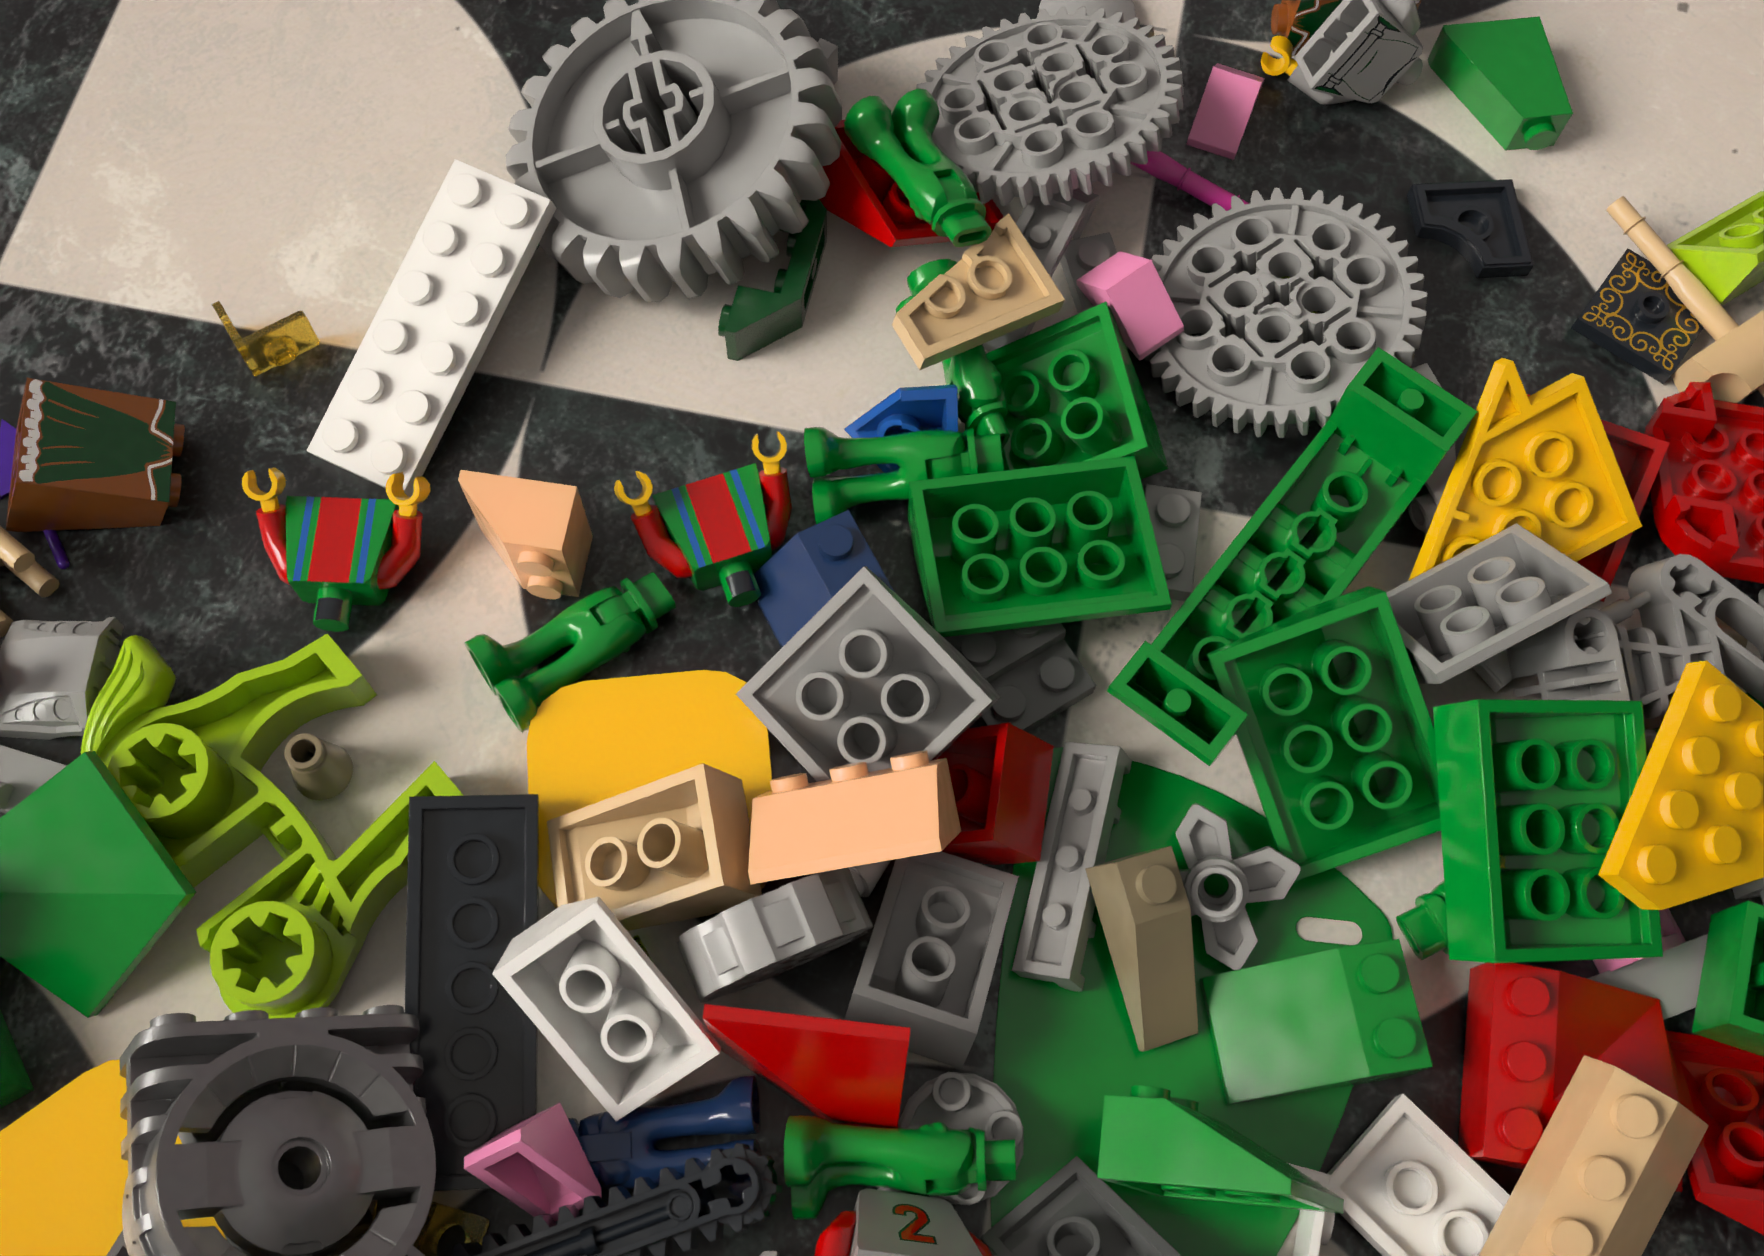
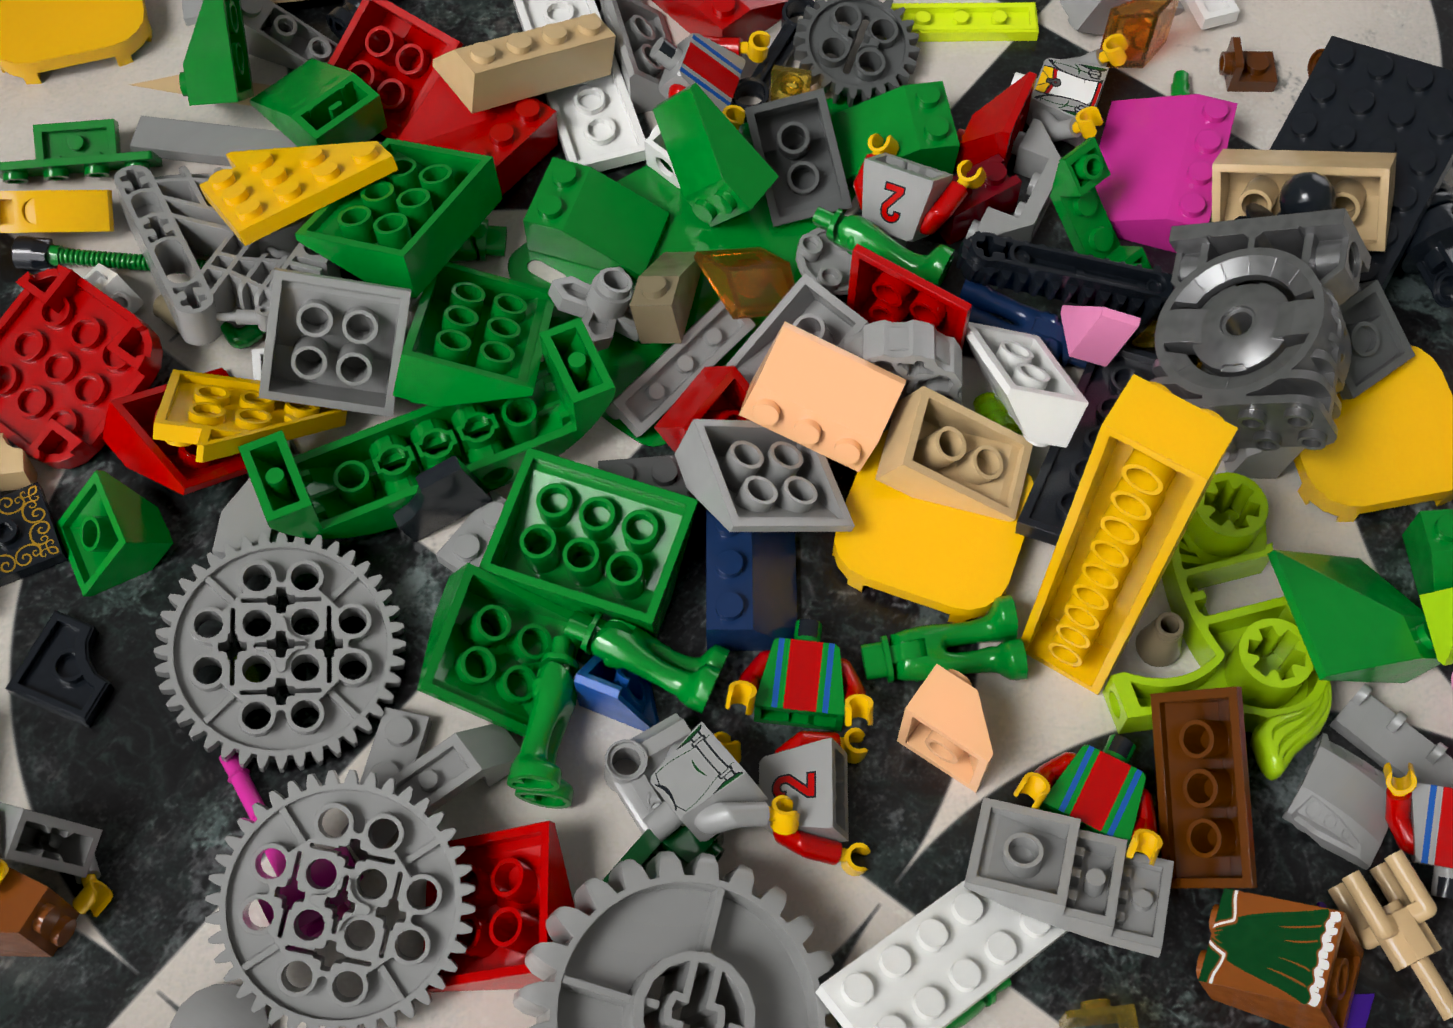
camera: 150 degrees left, 5 degrees down
green piece [844,89,992,247] -> none
tan wing [892,213,1065,370] -> none
bright pink slope [1076,251,1184,361] -> none
bright pink slope [1186,63,1265,160] -> none
none -> green slope [55,470,173,597]
none -> black tile [393,456,493,542]
none -> light grey piece [604,713,691,834]
none -> light grey torso [643,722,800,842]
none -> clear orange slope [693,247,795,320]
none -> torso [757,727,871,876]
none -> light grey slope [964,797,1174,958]
none -> yellow brick [1021,374,1238,695]
none -> reddish brown slope [1150,686,1257,888]

